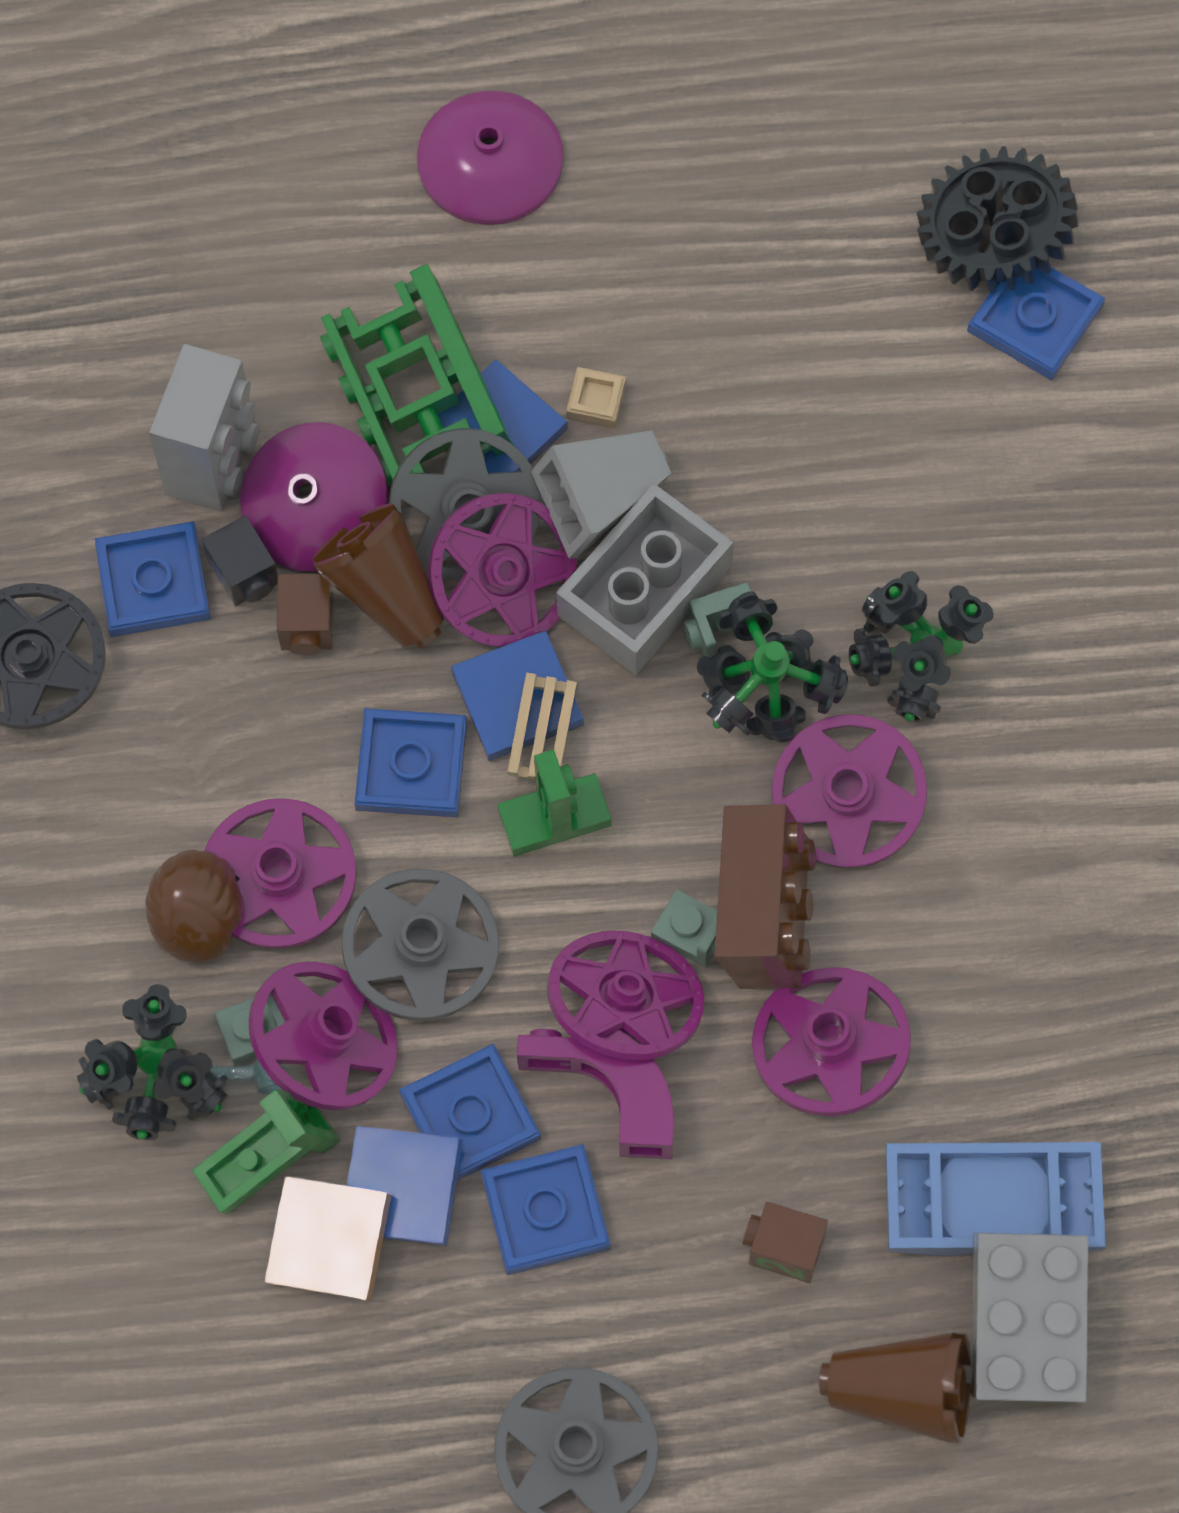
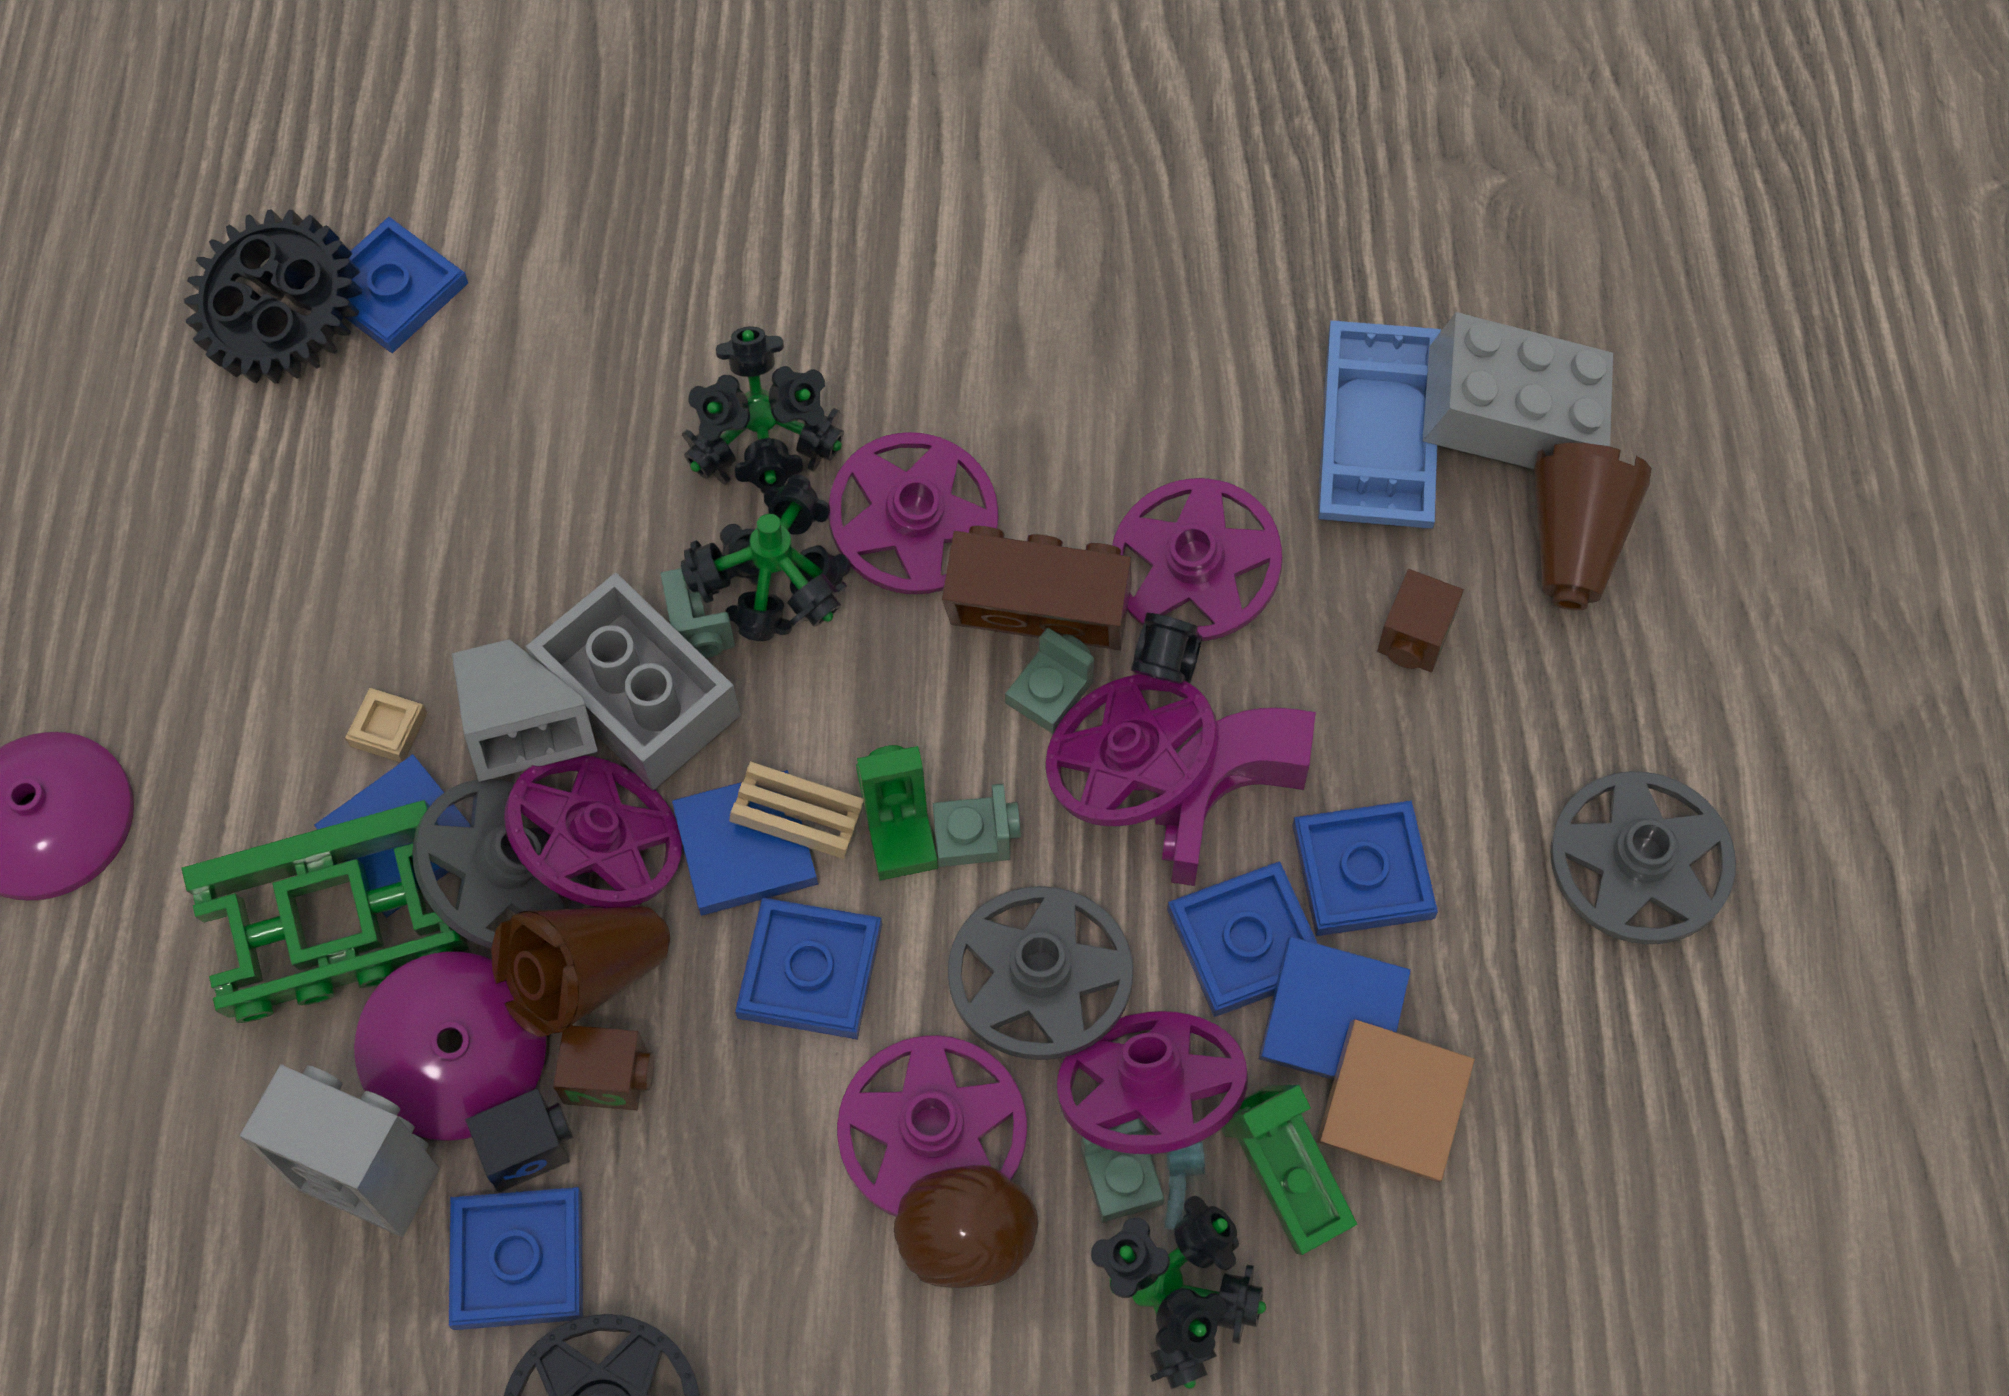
camera: 85 degrees left, 5 degrees down
none -> sand green bracket [932,783,1021,867]
none -> black piece [1131,612,1202,684]

